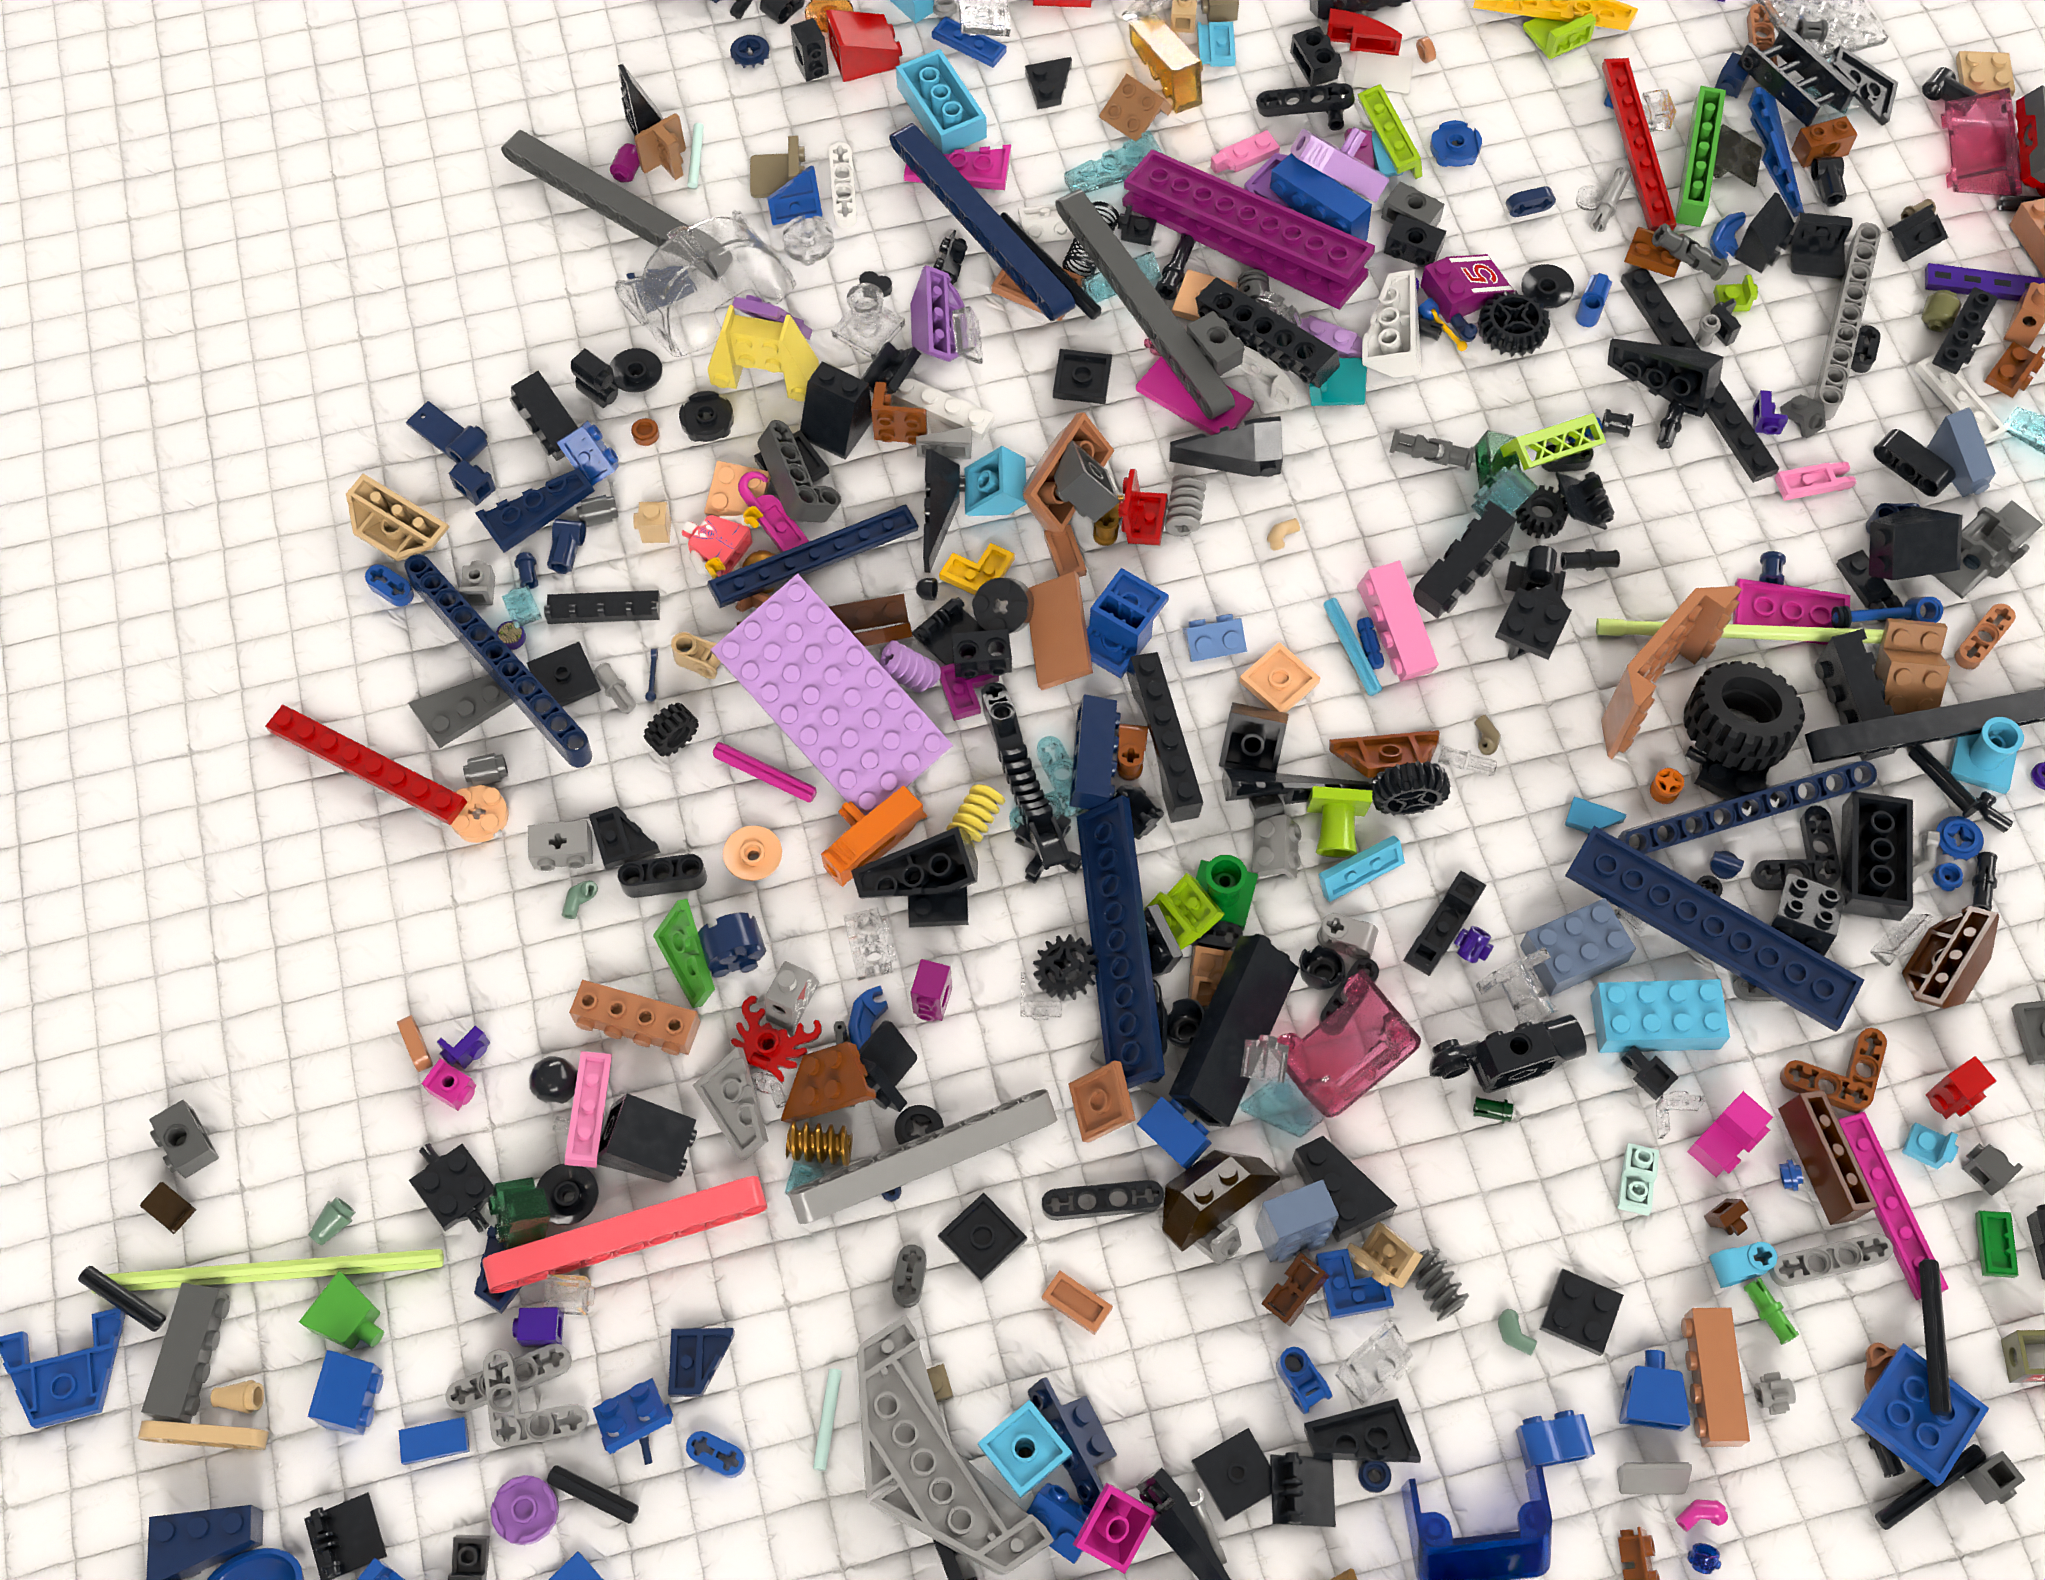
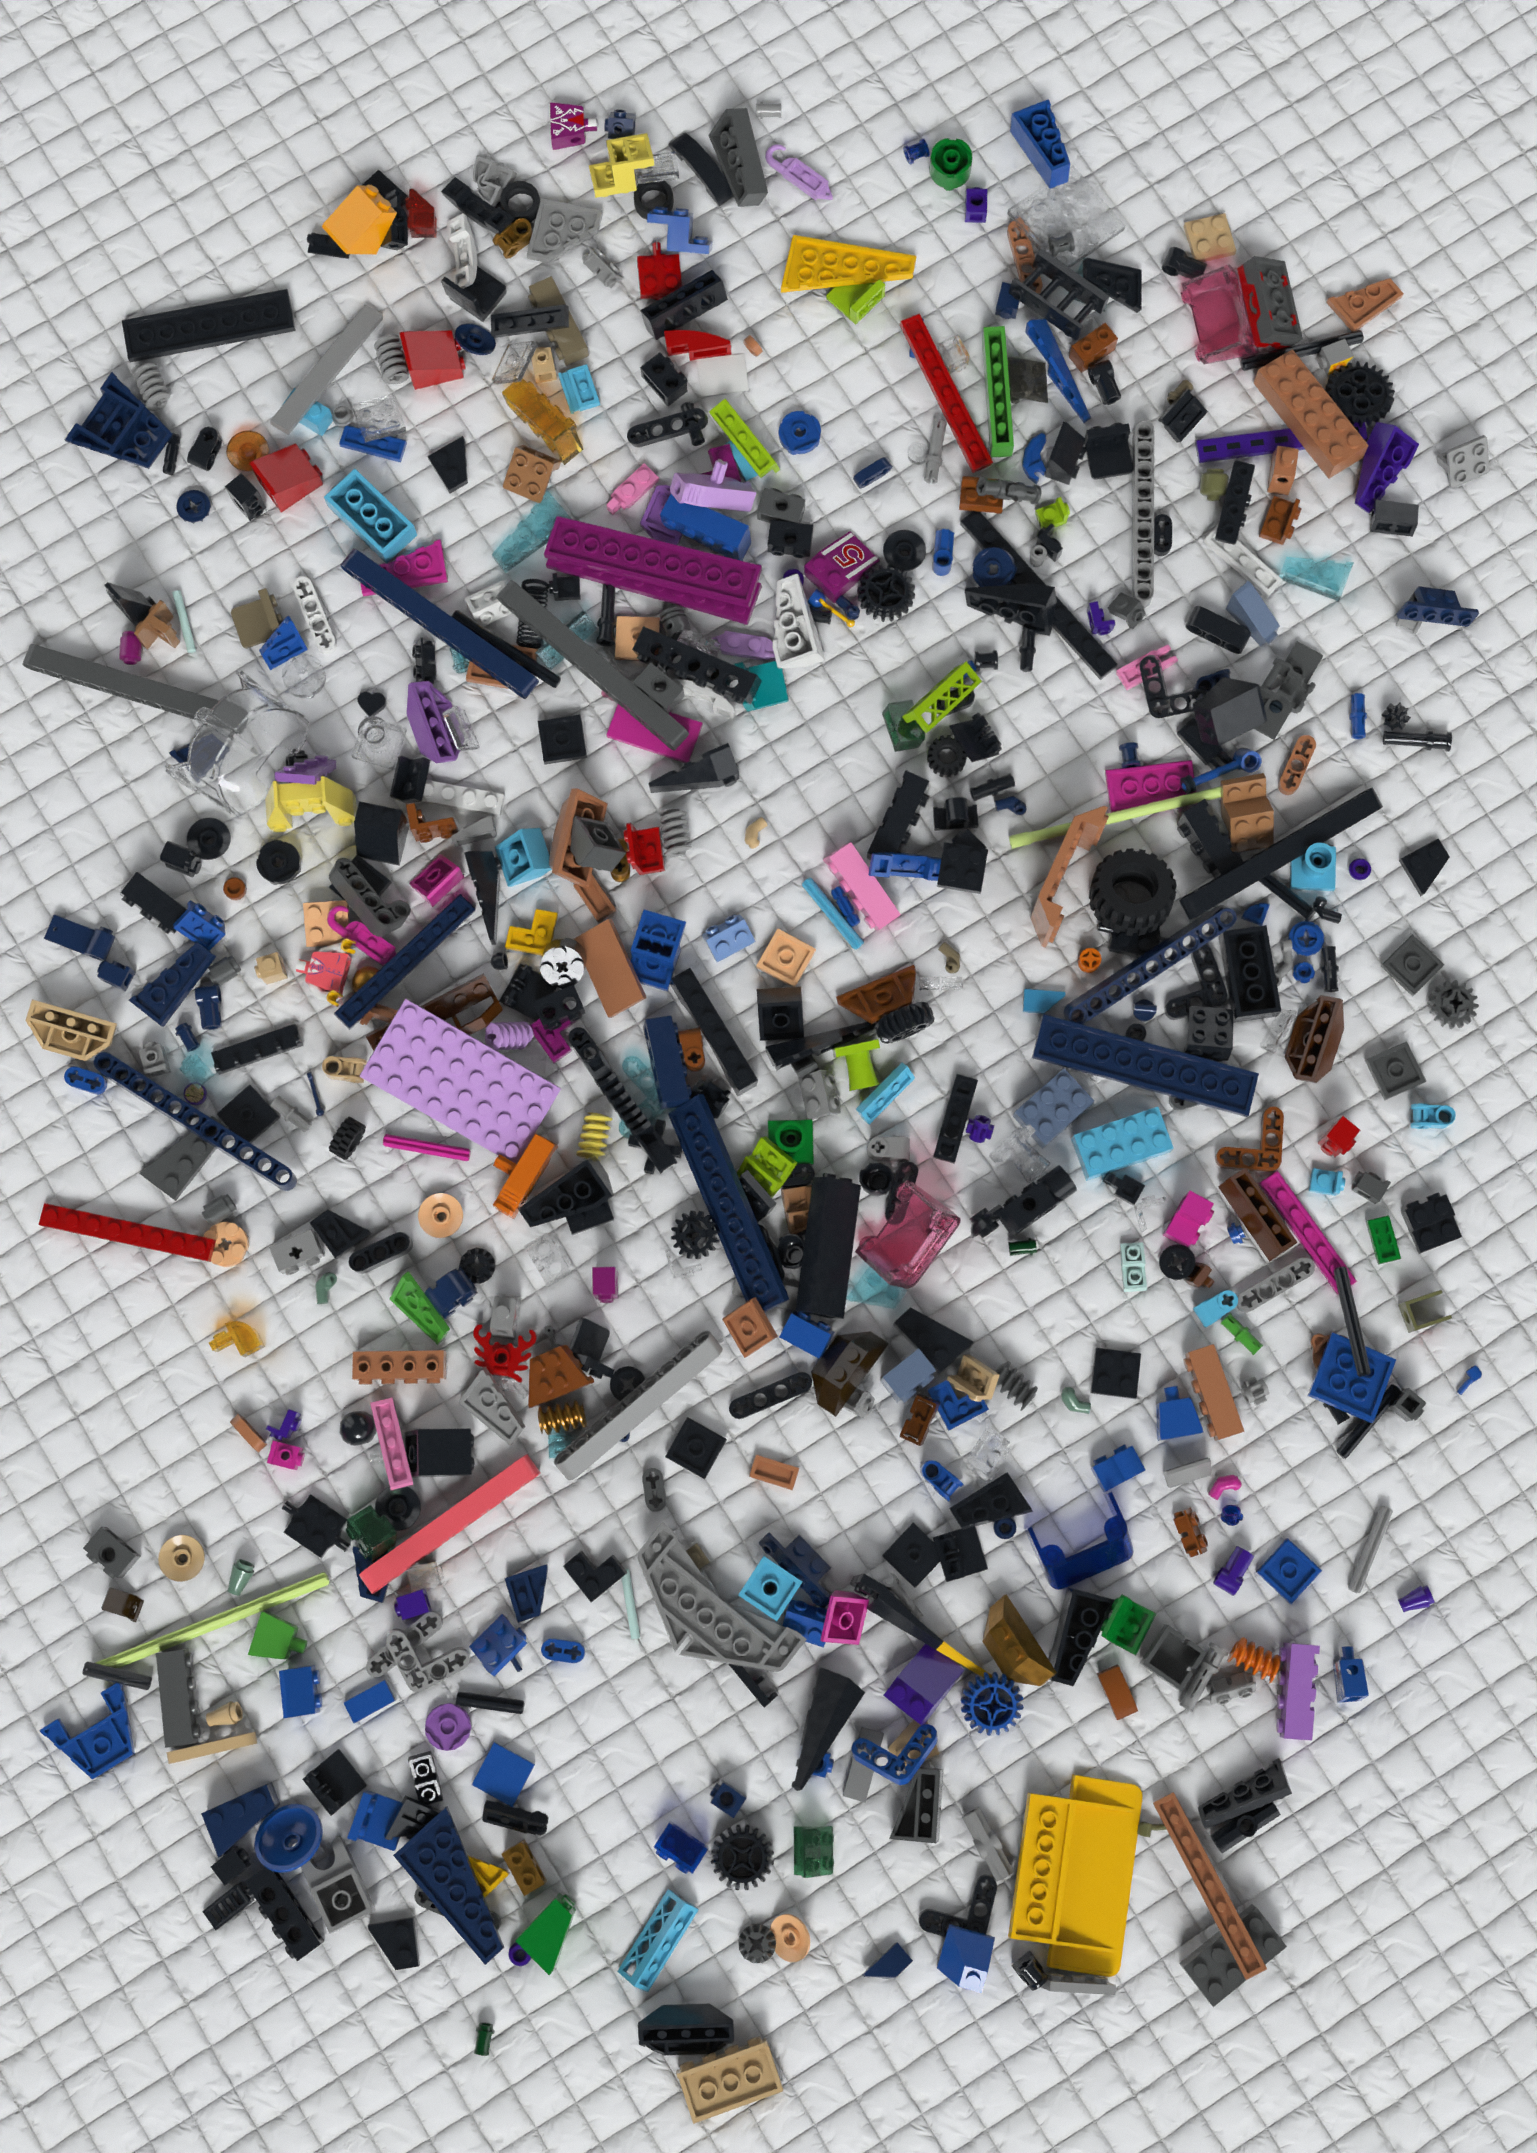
camera: 15 degrees left, 15 degrees up
blue piece [848,985,888,1050] -> none
clear brick [1241,1035,1289,1083] -> none
dark grey piece [1389,429,1475,471] -> none
clear light blue brick [1471,464,1538,518] -> none
none -> tan dish [158,1535,205,1582]
none -> clear yellow brick [209,1321,265,1357]
none -> dark pink slope [409,854,464,907]
none -> clear light blue pin [450,647,469,674]
none -> black gear [459,1247,495,1284]
none -> black plate [563,1551,628,1602]
none -> blue slope [868,853,941,881]
none -> dark blue plate [973,547,1017,587]
none -> dark blue arm [994,796,1027,815]
none -> black beam [1140,655,1209,718]
none -> black gear [1159,1244,1196,1281]
none -> blue tile [1241,903,1270,926]

